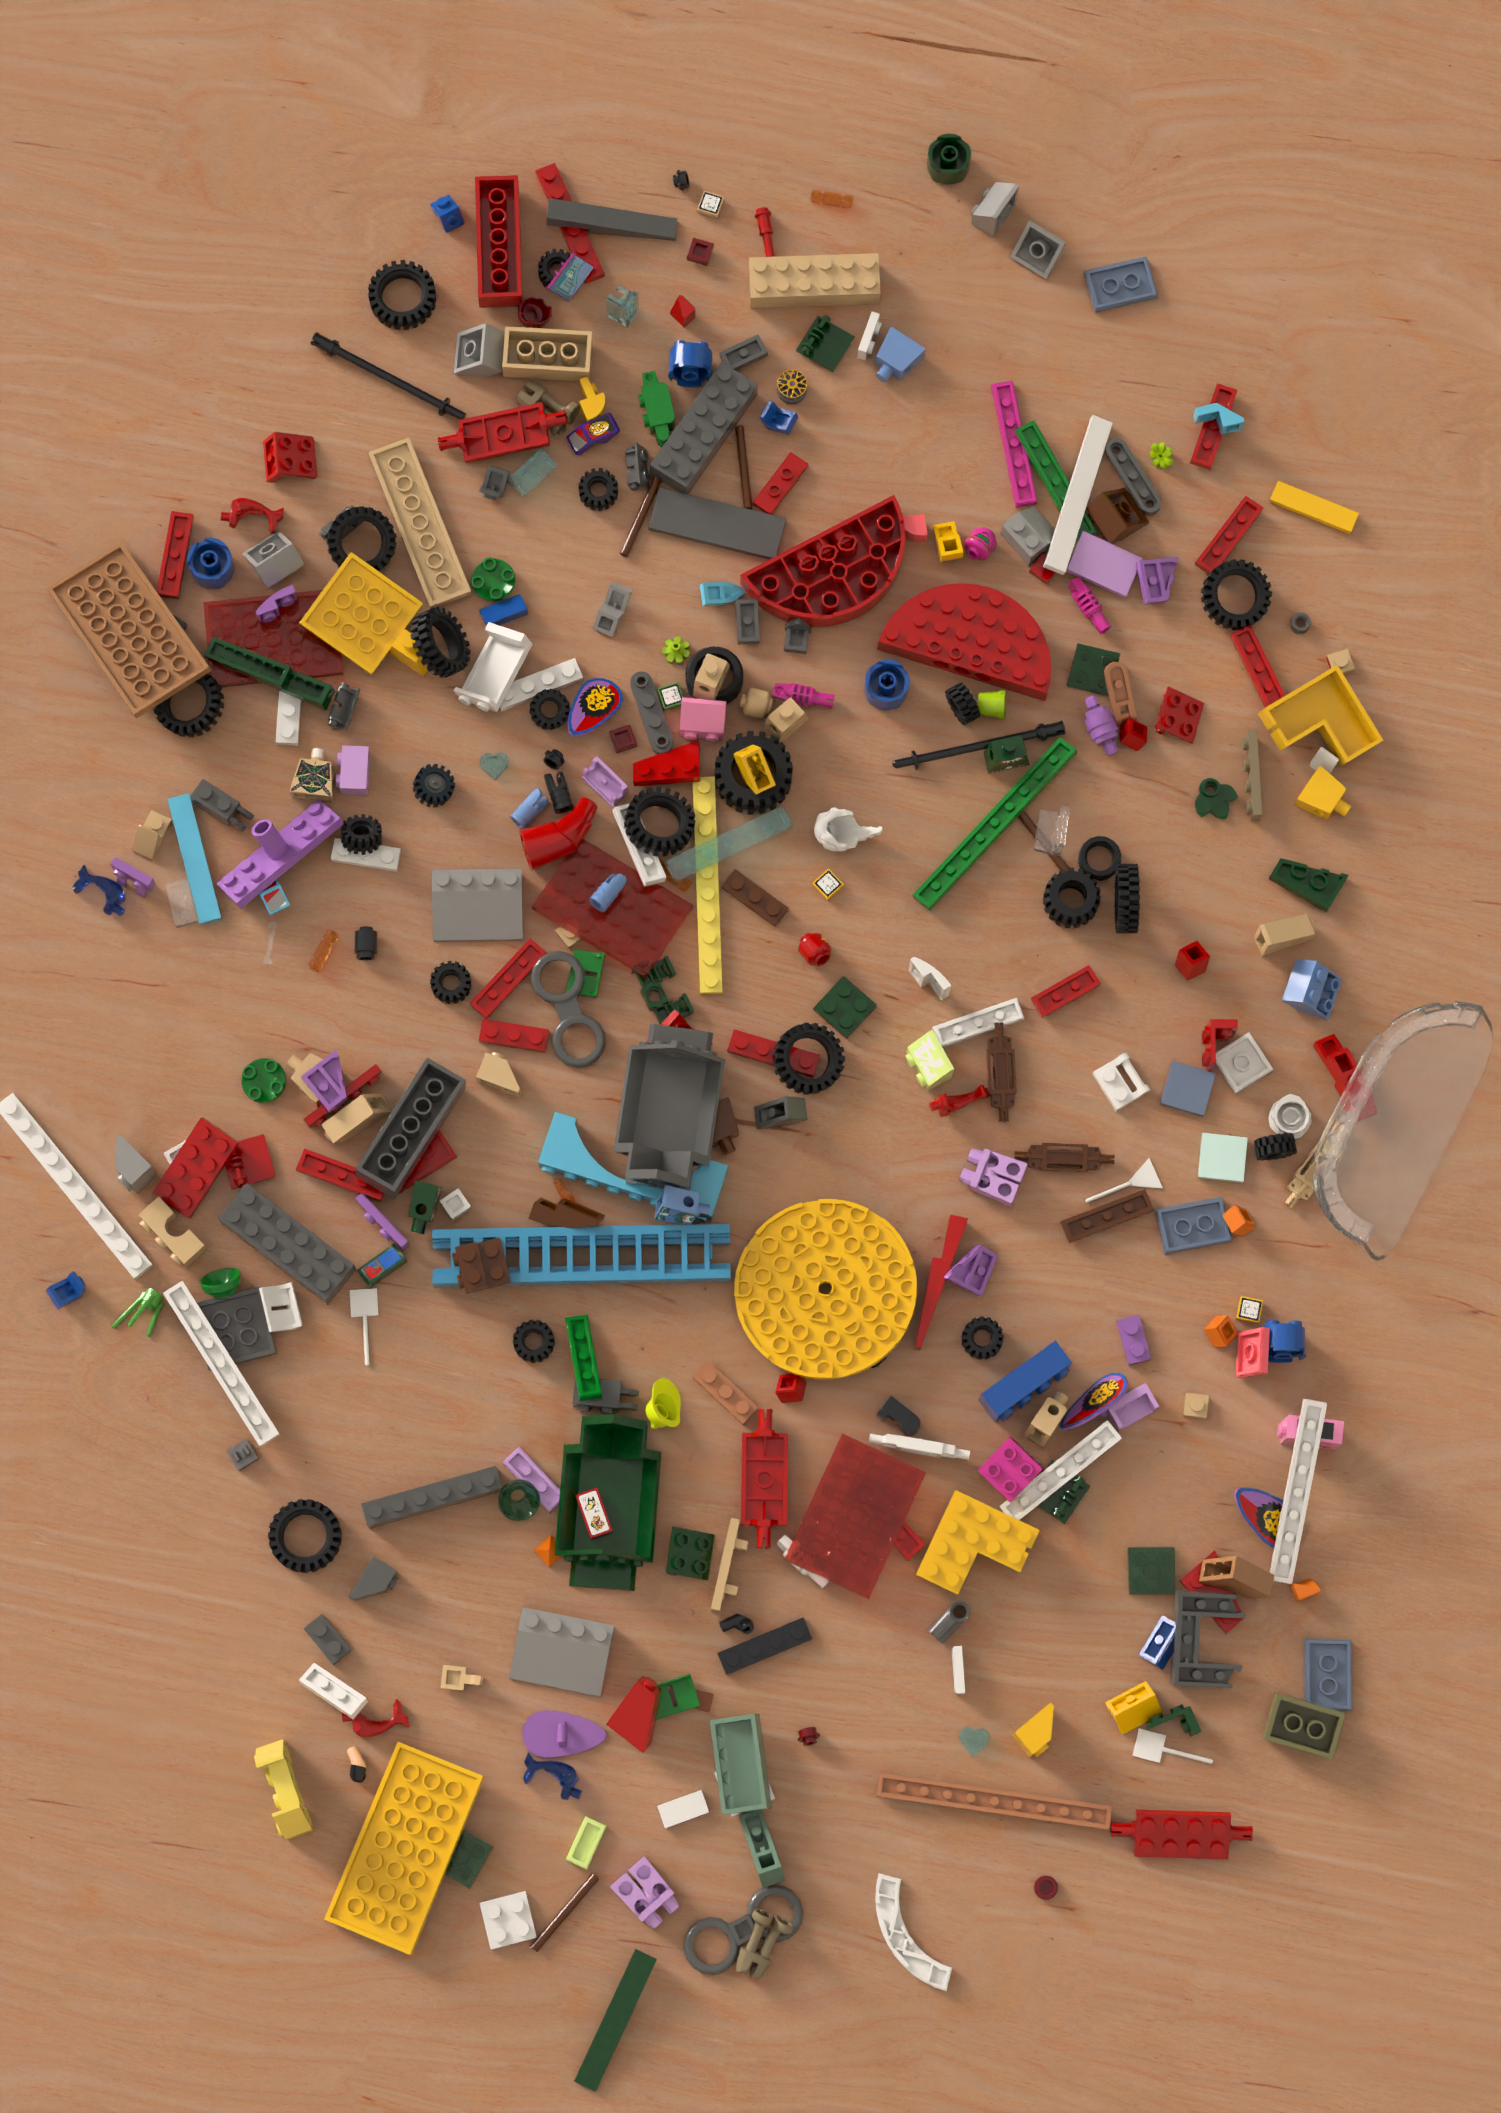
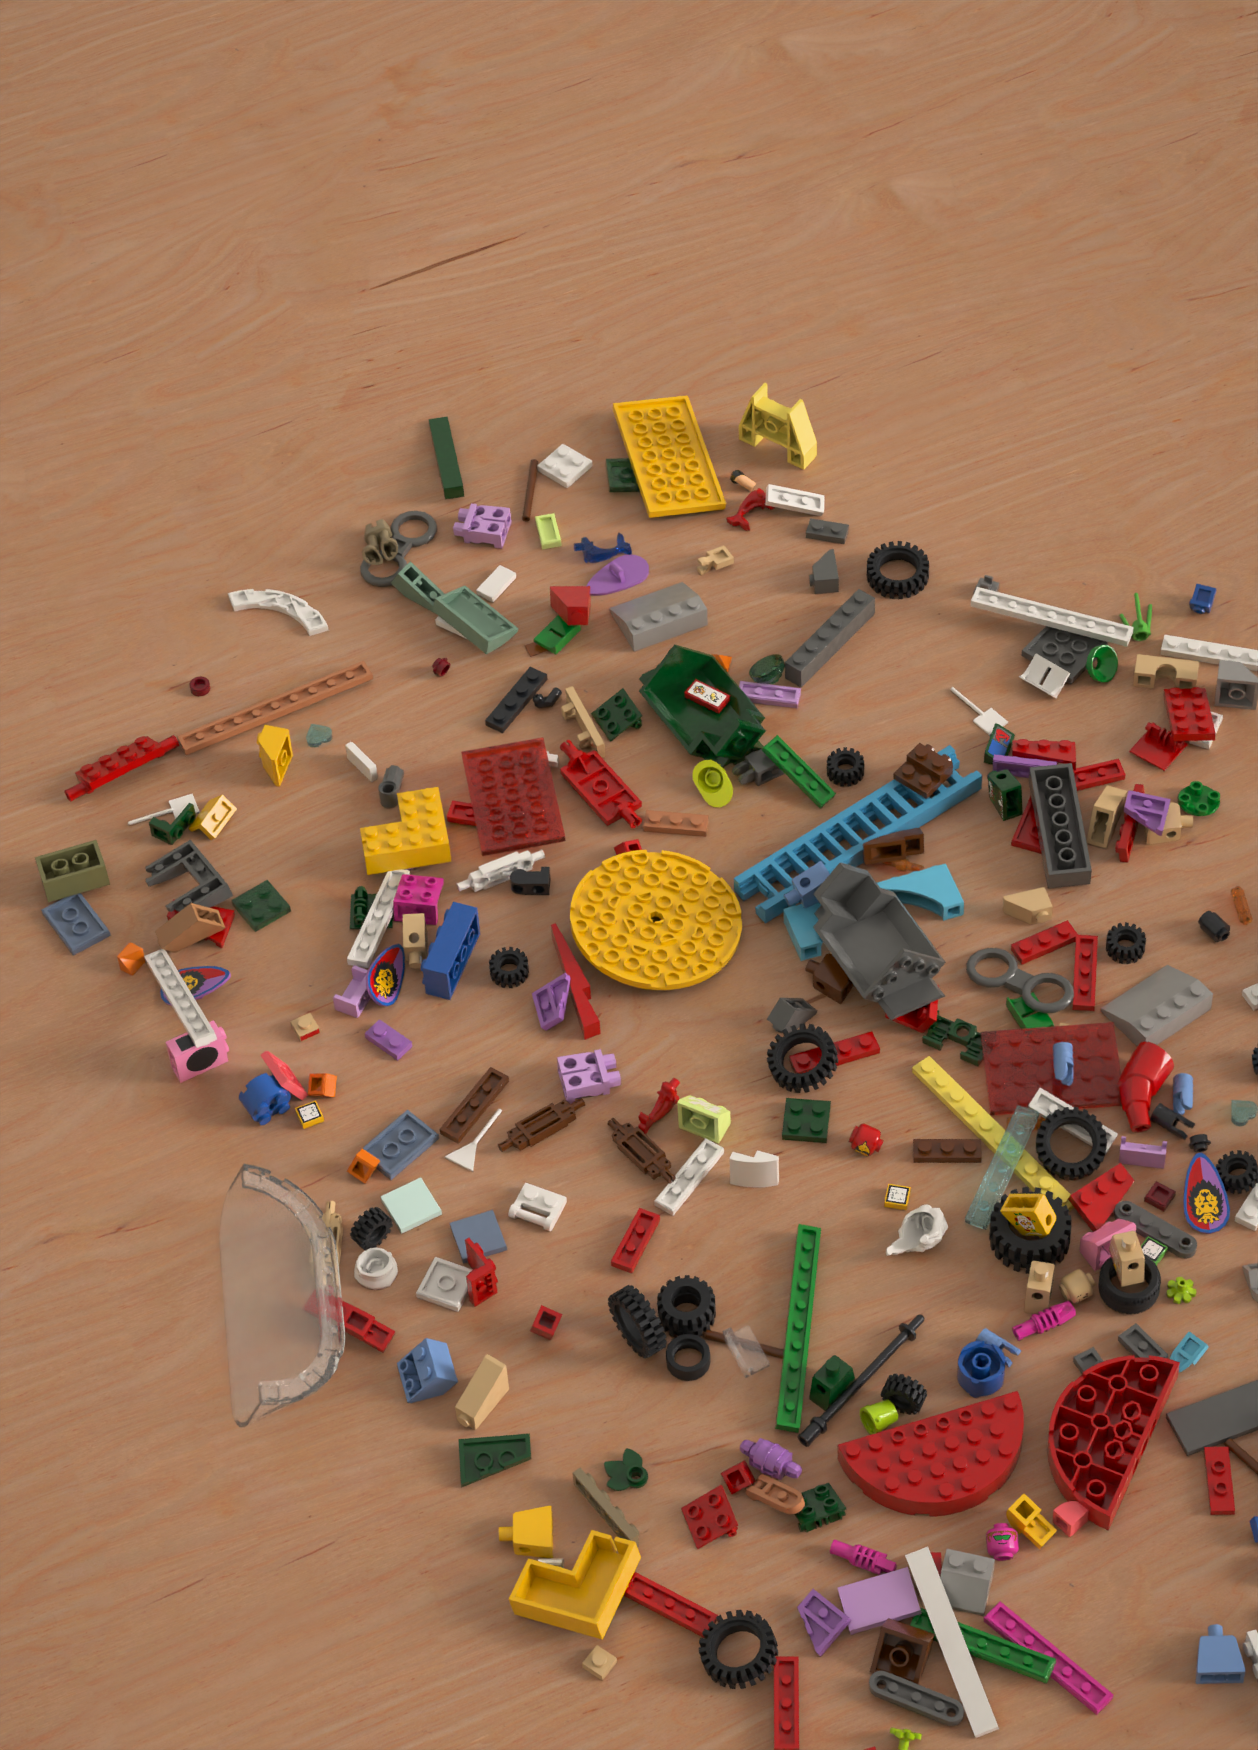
camera: 150 degrees right, 25 degrees down
dark grey brick [218,1183,356,1305] -> none
white plate [440,1188,471,1221] -> none
blue slope [1139,1616,1175,1670] -> none
dark grey axle [1291,612,1311,634] -> none
none -> medium blue hinge [976,1328,1021,1368]
none -> red wing [1012,739,1076,770]

